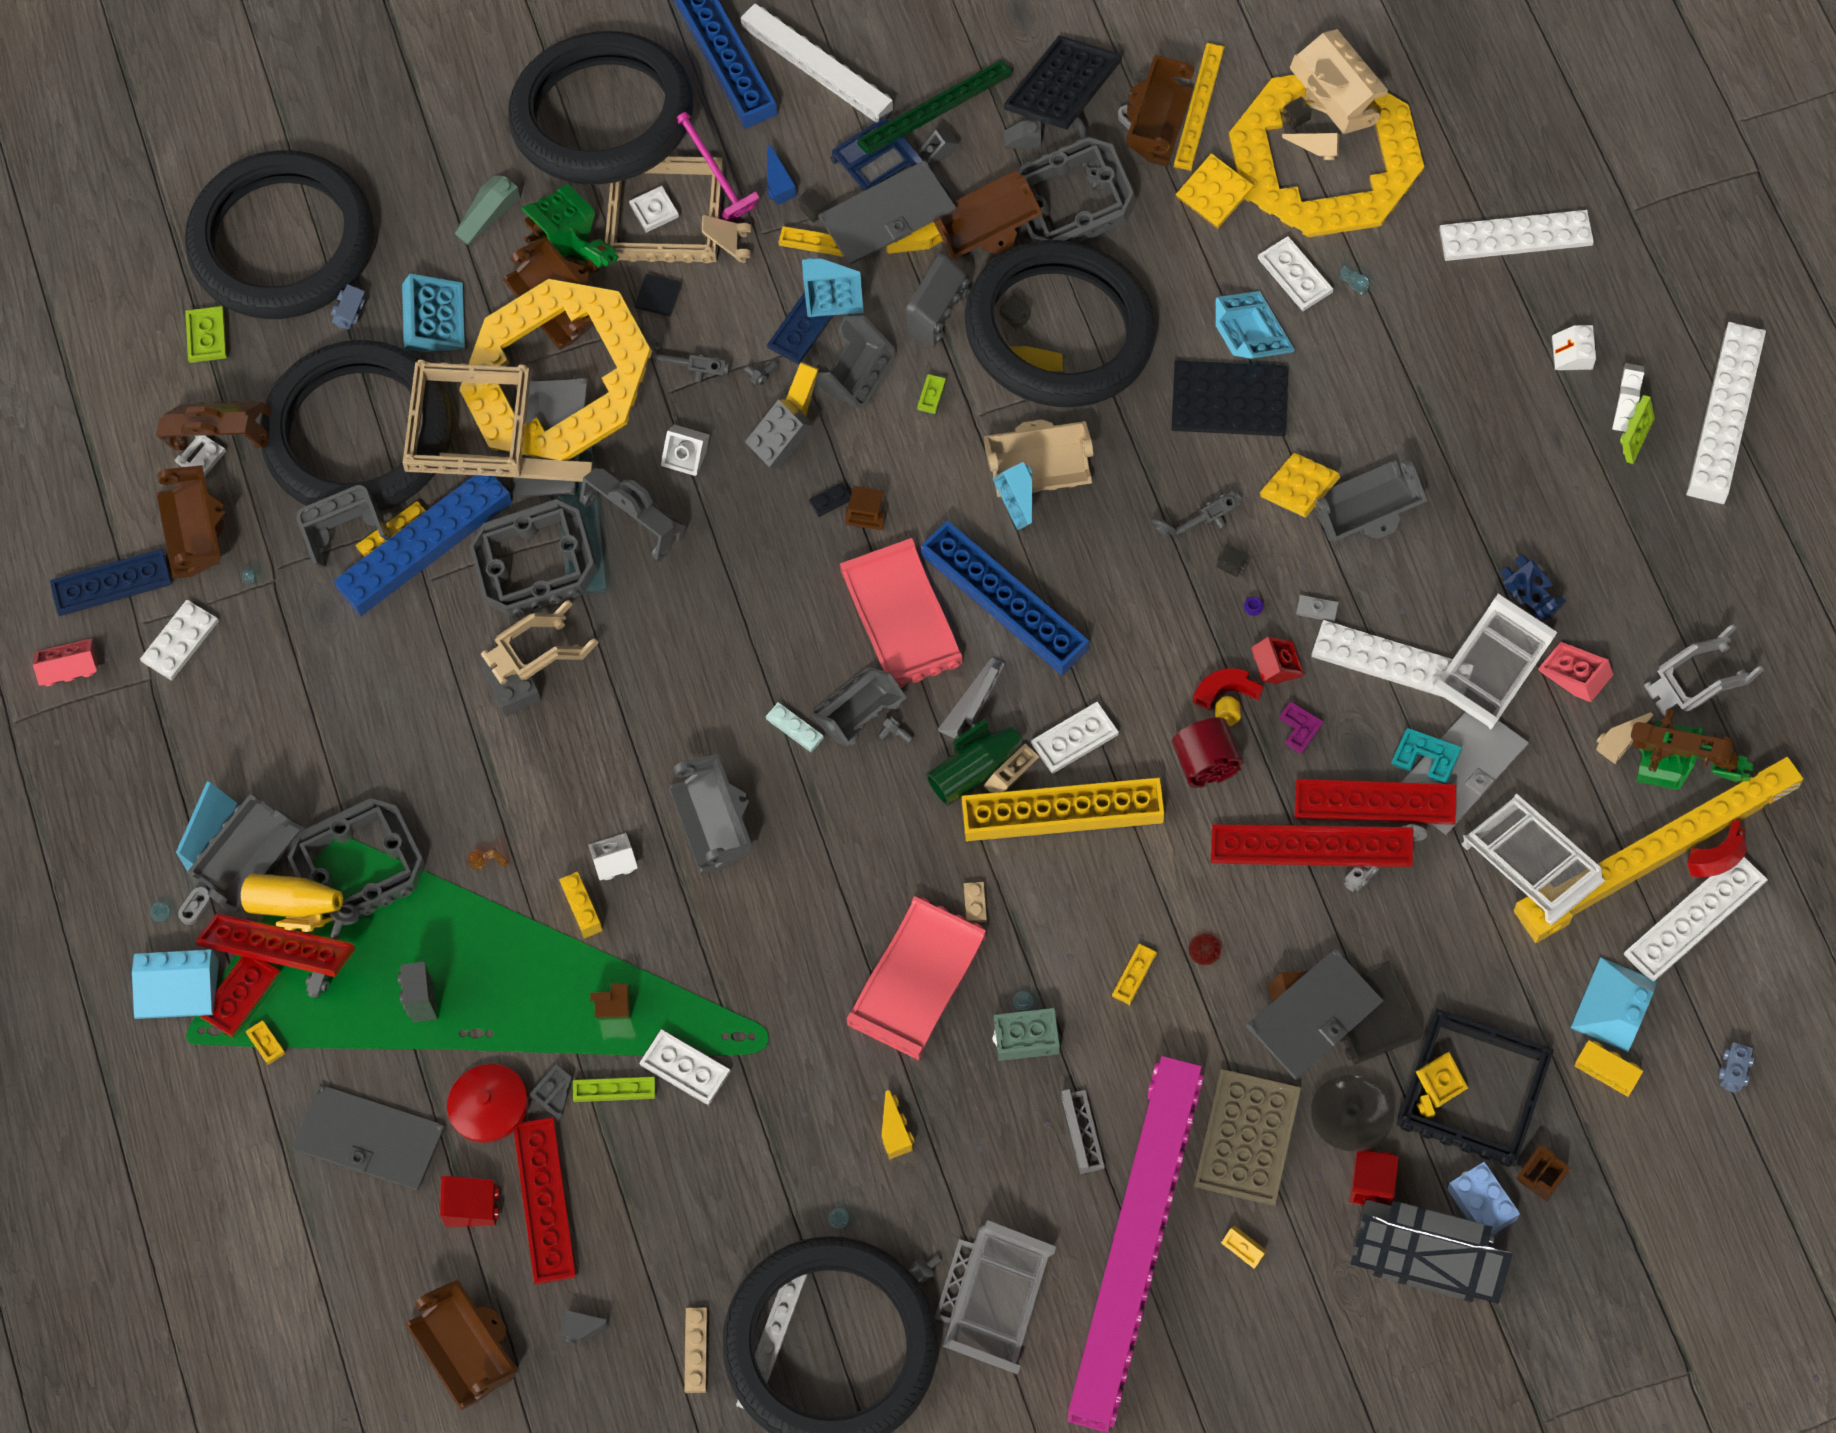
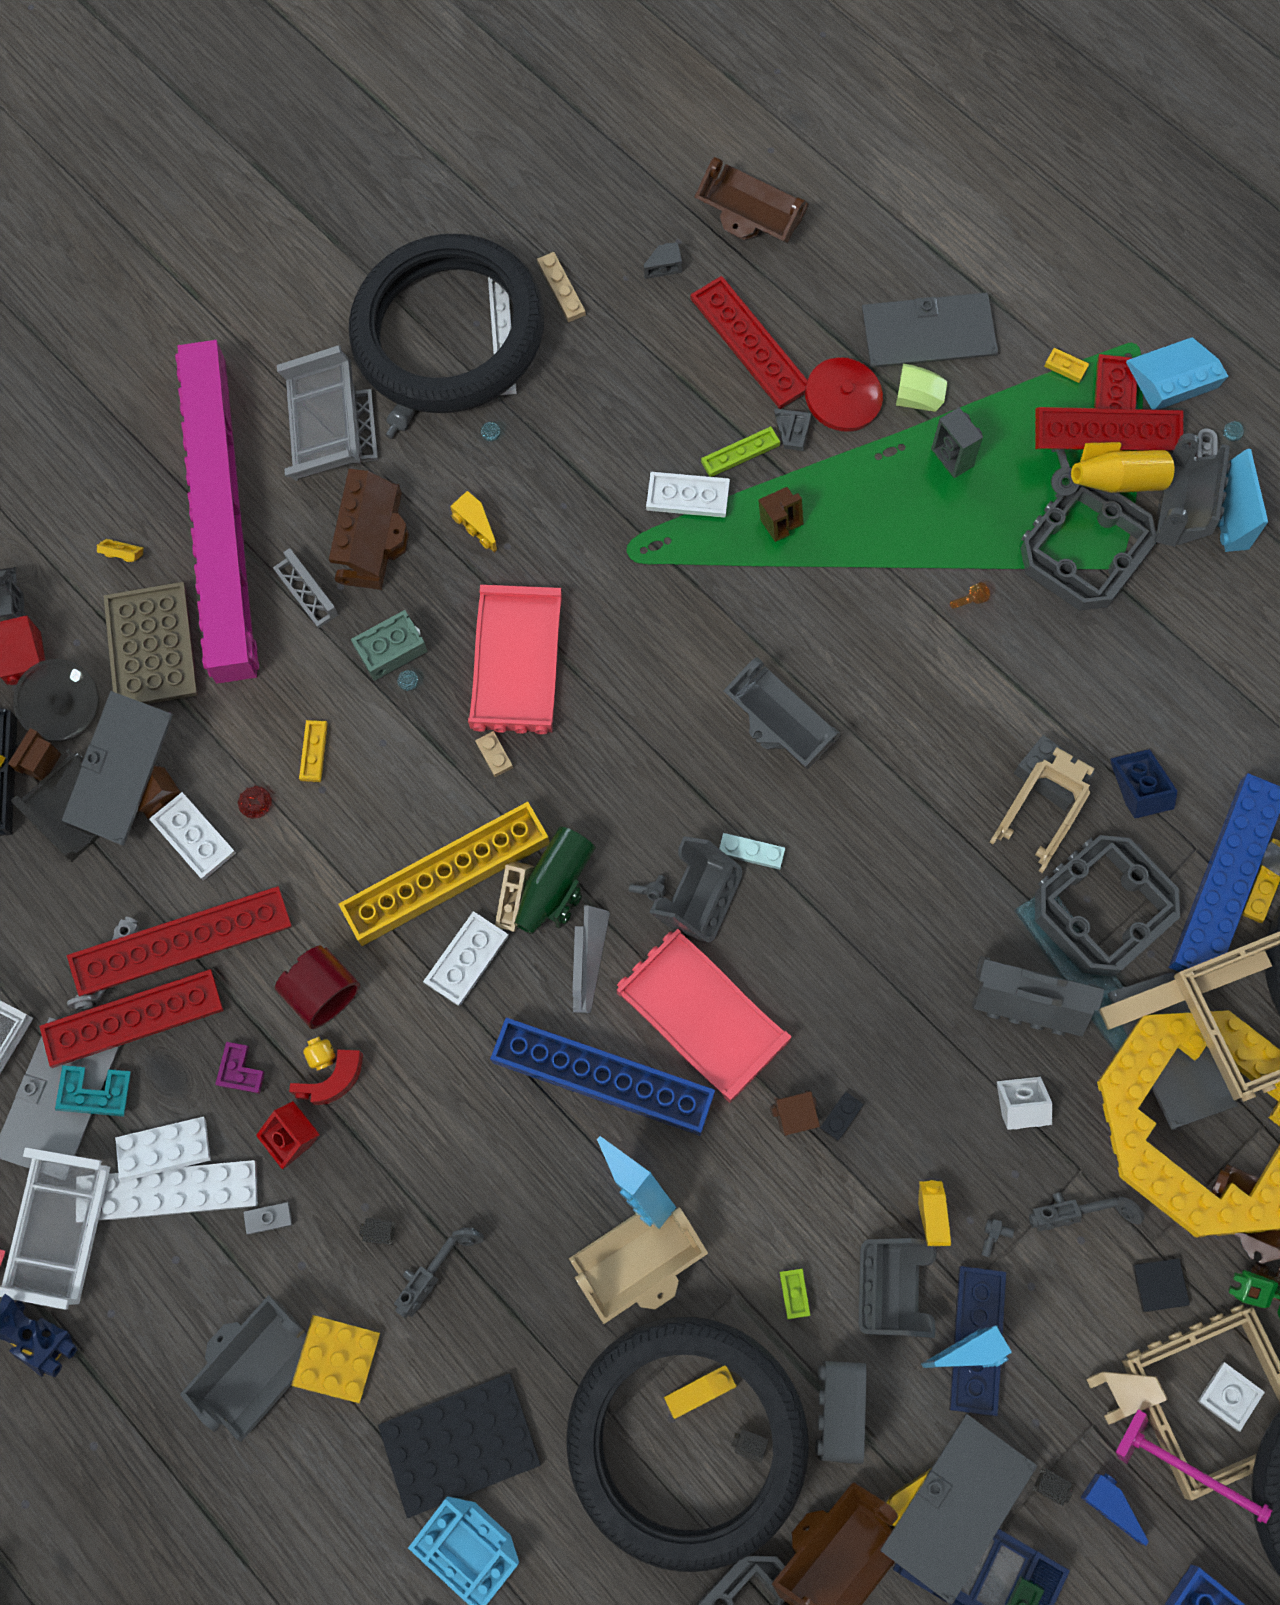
camera: 155 degrees right, 5 degrees up
red slope [440,1176,500,1227] -> none
yellow brick [559,871,603,939] -> none
white slope [589,833,638,880] -> none
brick [745,399,814,468] -> none
yellow plate [779,226,844,257] -> none
dark purple plate [1244,597,1263,616] -> none
none -> reddish brown plate [8,728,61,782]
none -> white plate [115,1117,211,1182]
none -> white plate [149,792,236,881]
none -> reddish brown piece [329,469,409,590]
none -> yellowish green slope [896,364,947,412]
none -> dark blue slope [1110,749,1178,819]

